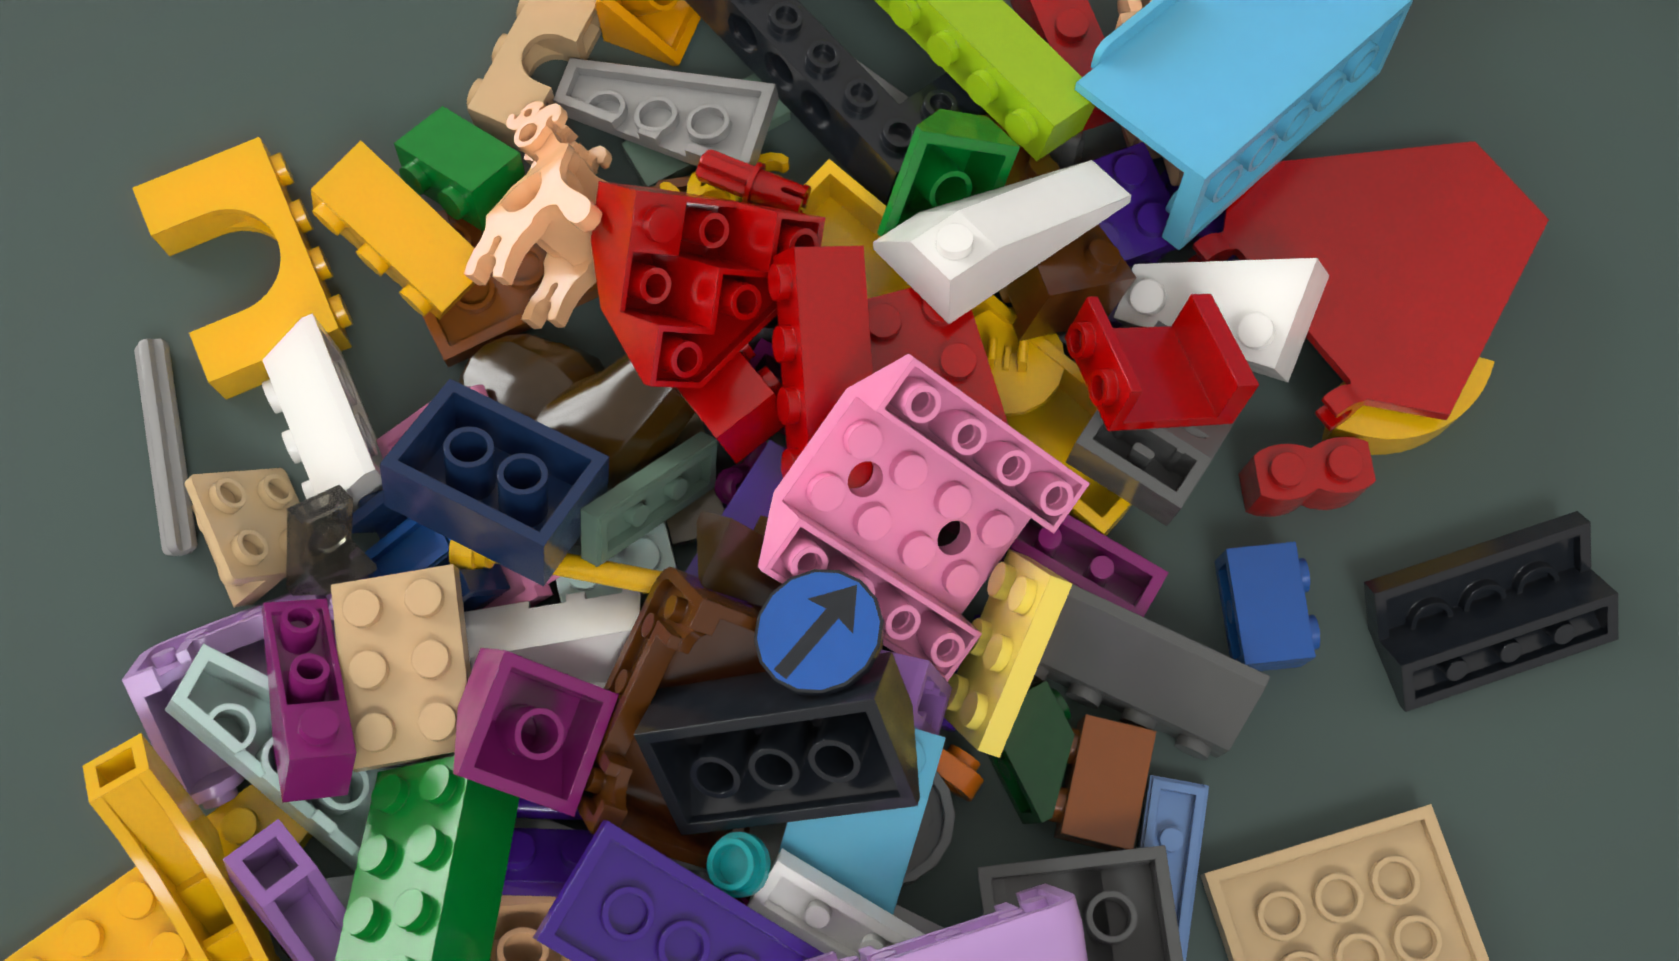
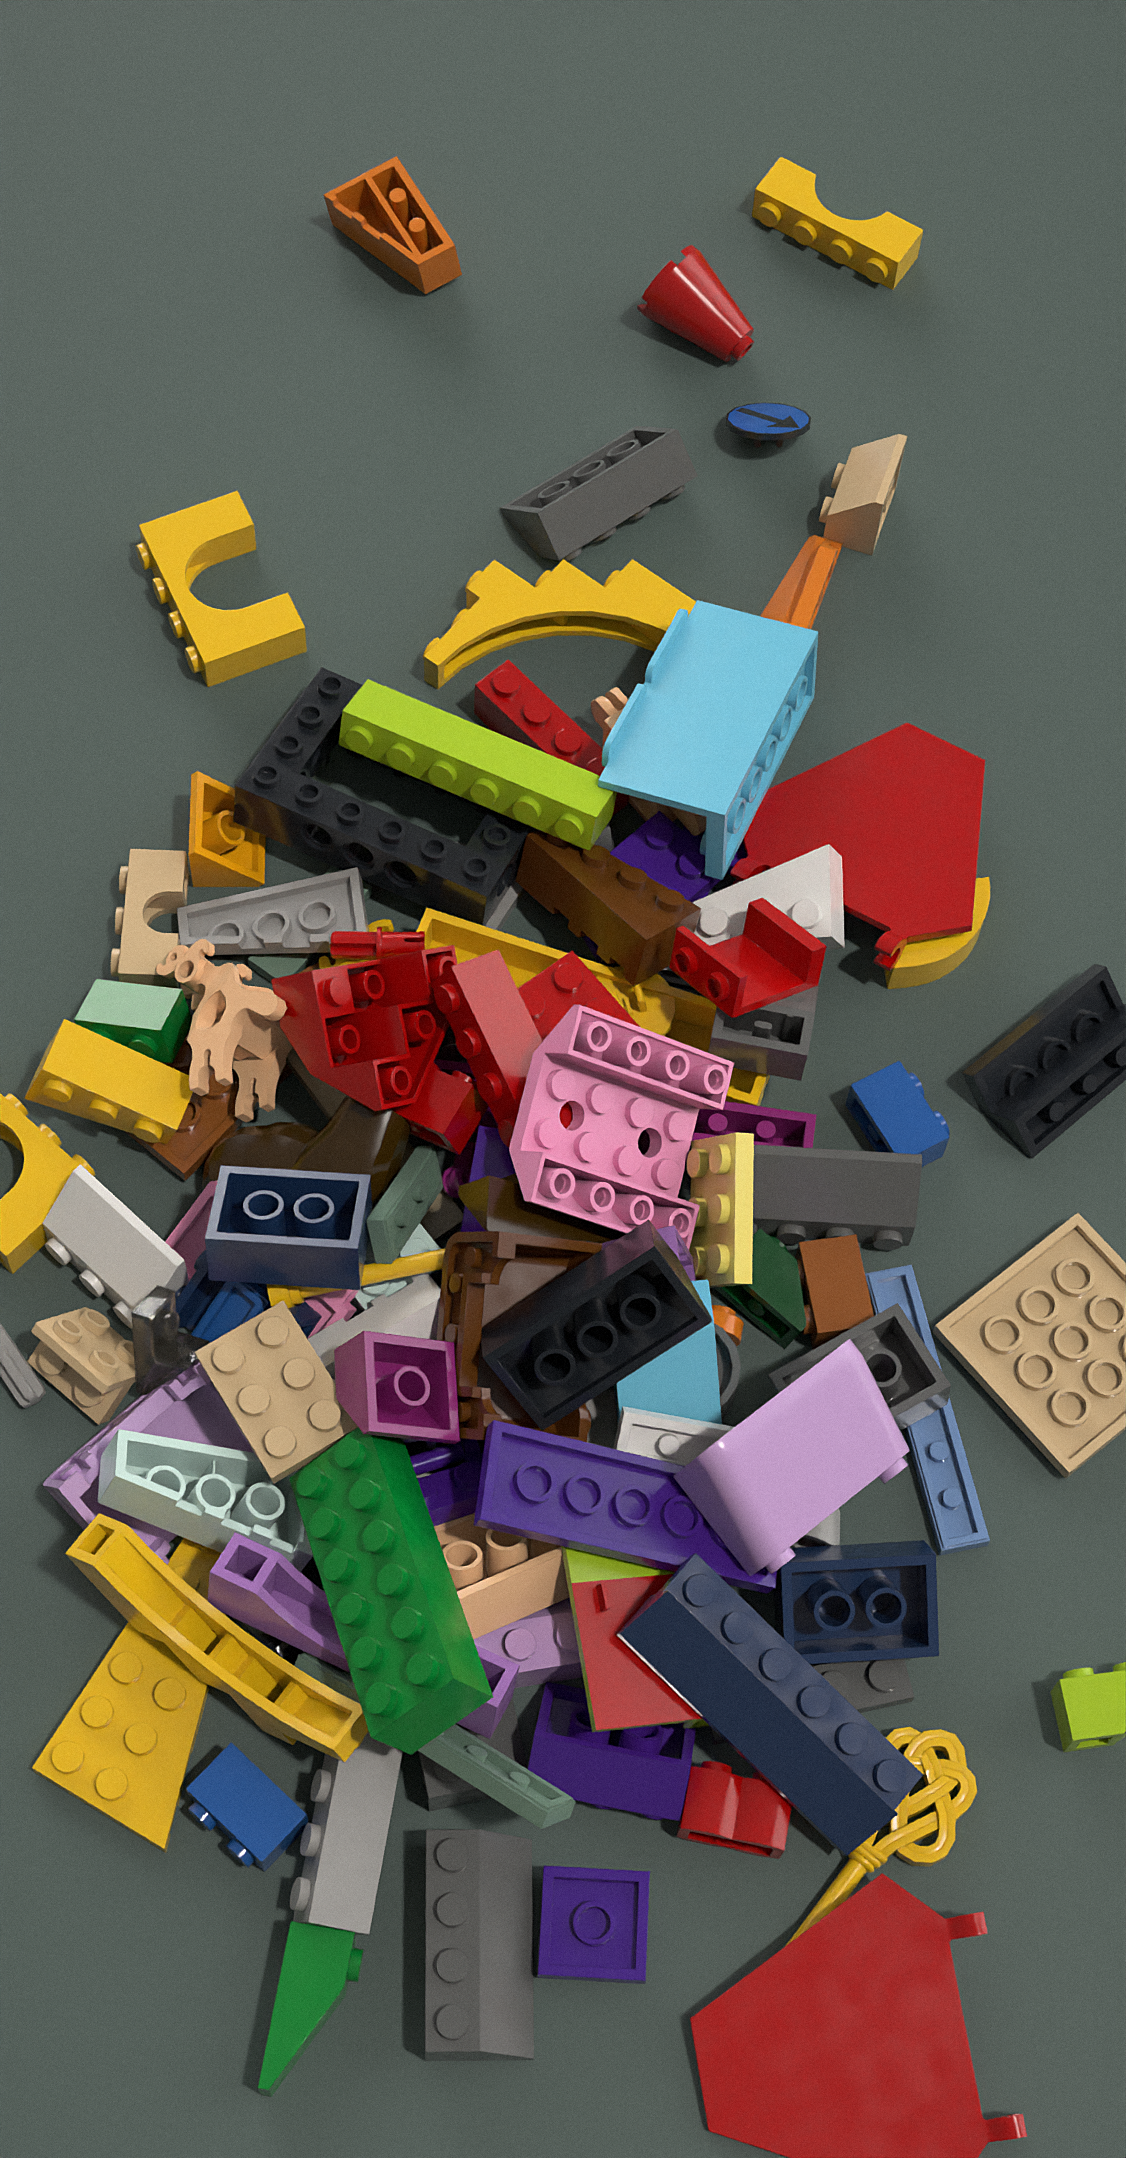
camera: 25 degrees left, 10 degrees down
magenta slope [262,598,356,803] -> none
teal plate [707,832,771,898] -> none
blue piece [754,569,885,696] -> none
white wedge [873,160,1131,324] -> none
green slope [877,109,1020,237] -> none
red brick [1238,437,1376,517] -> none

